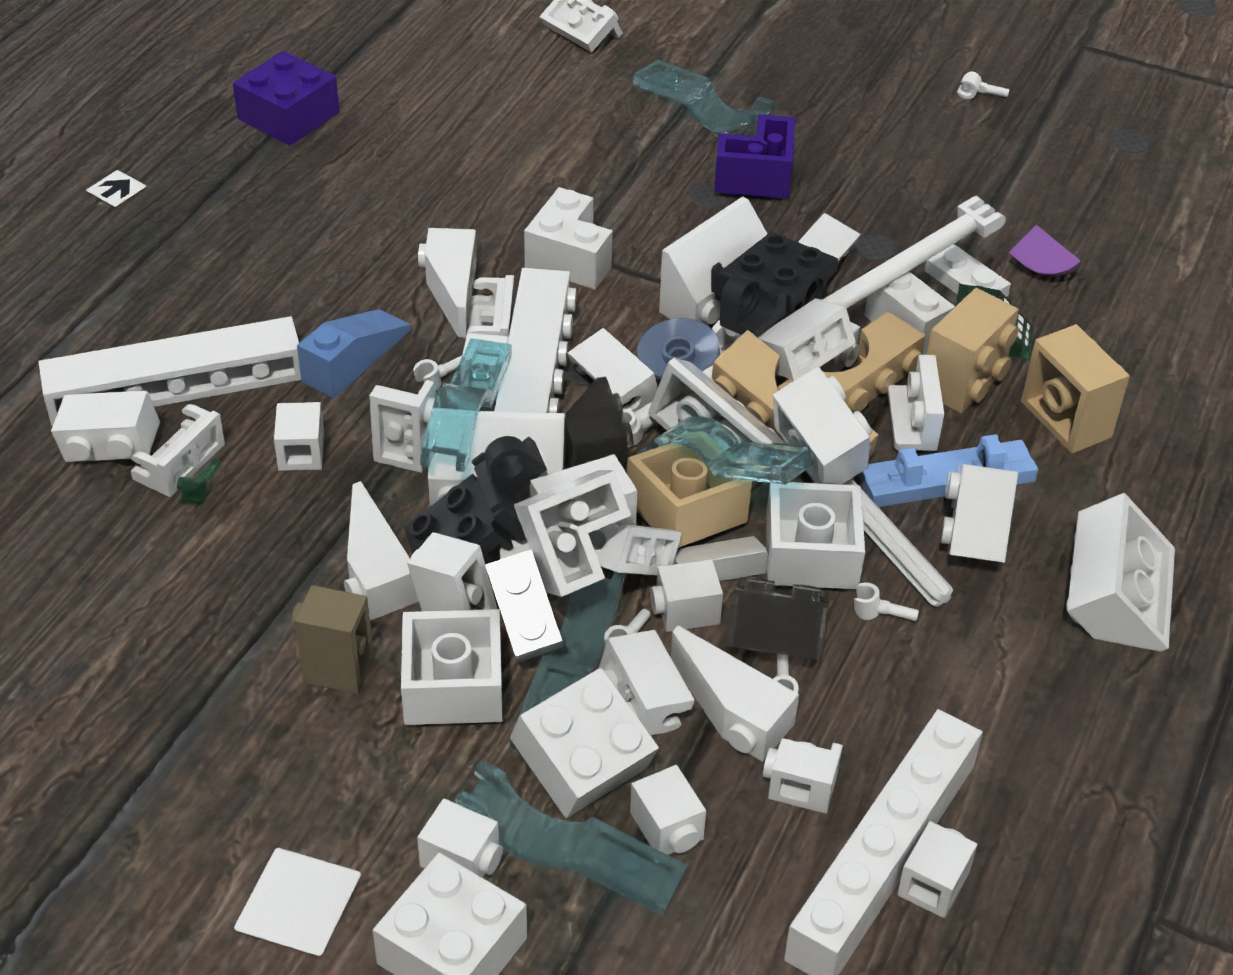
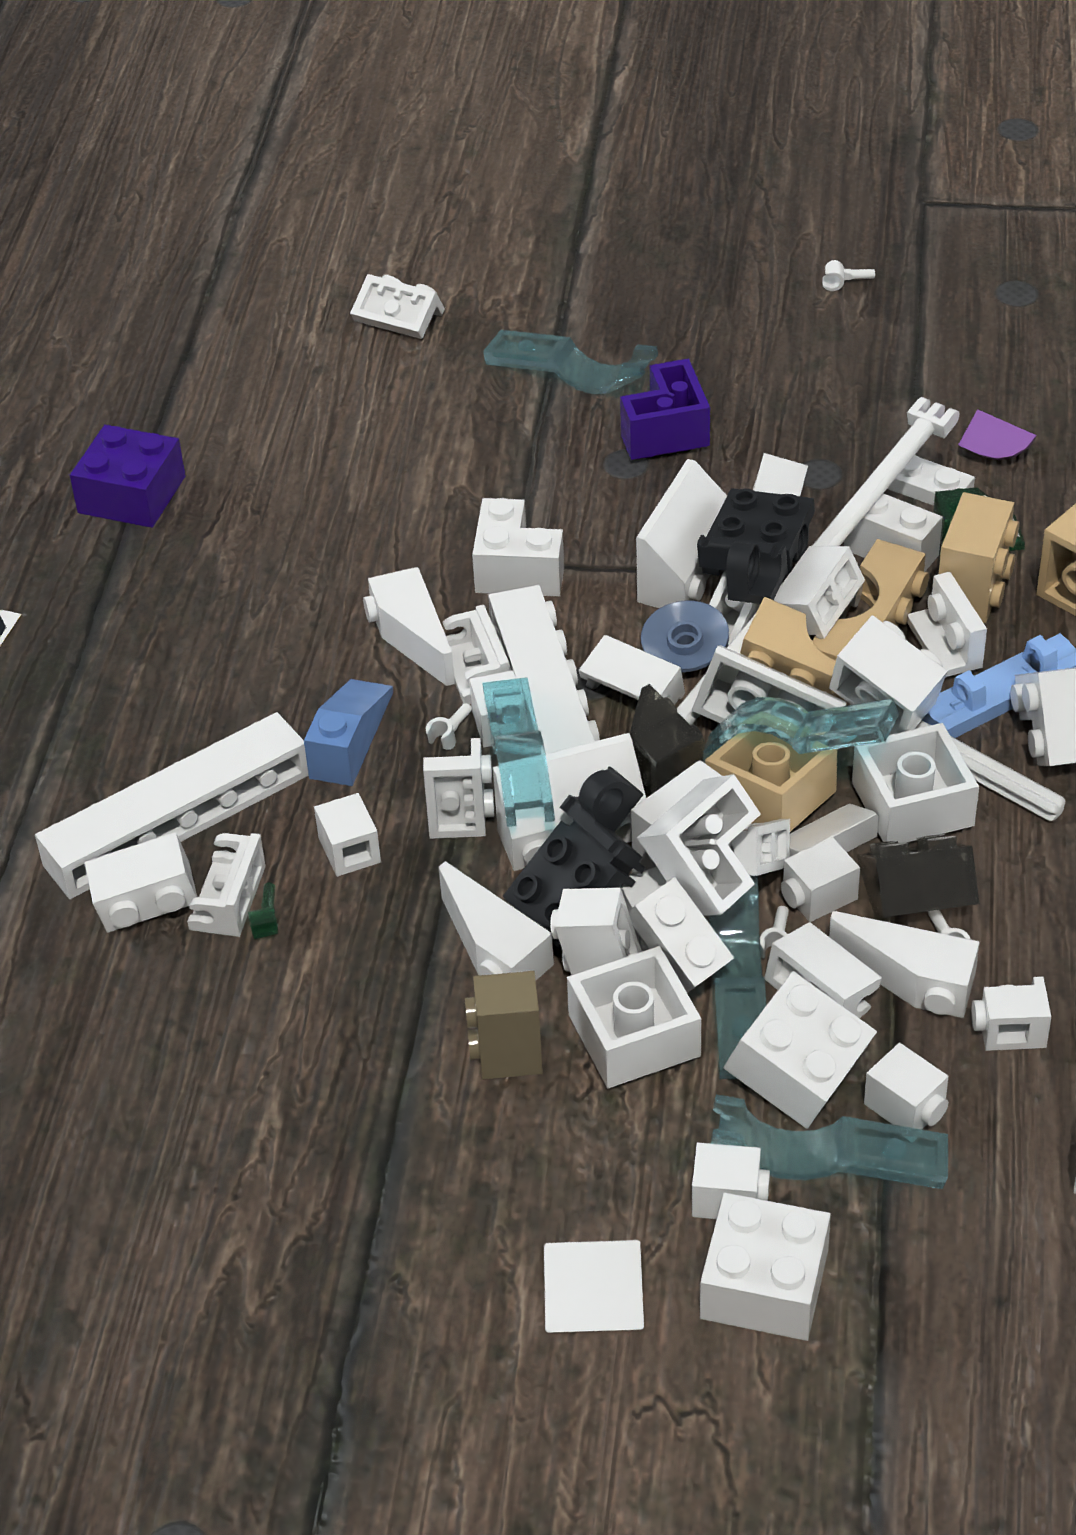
camera: 15 degrees left, 0 degrees up
white hand [854,582,919,621] -> none

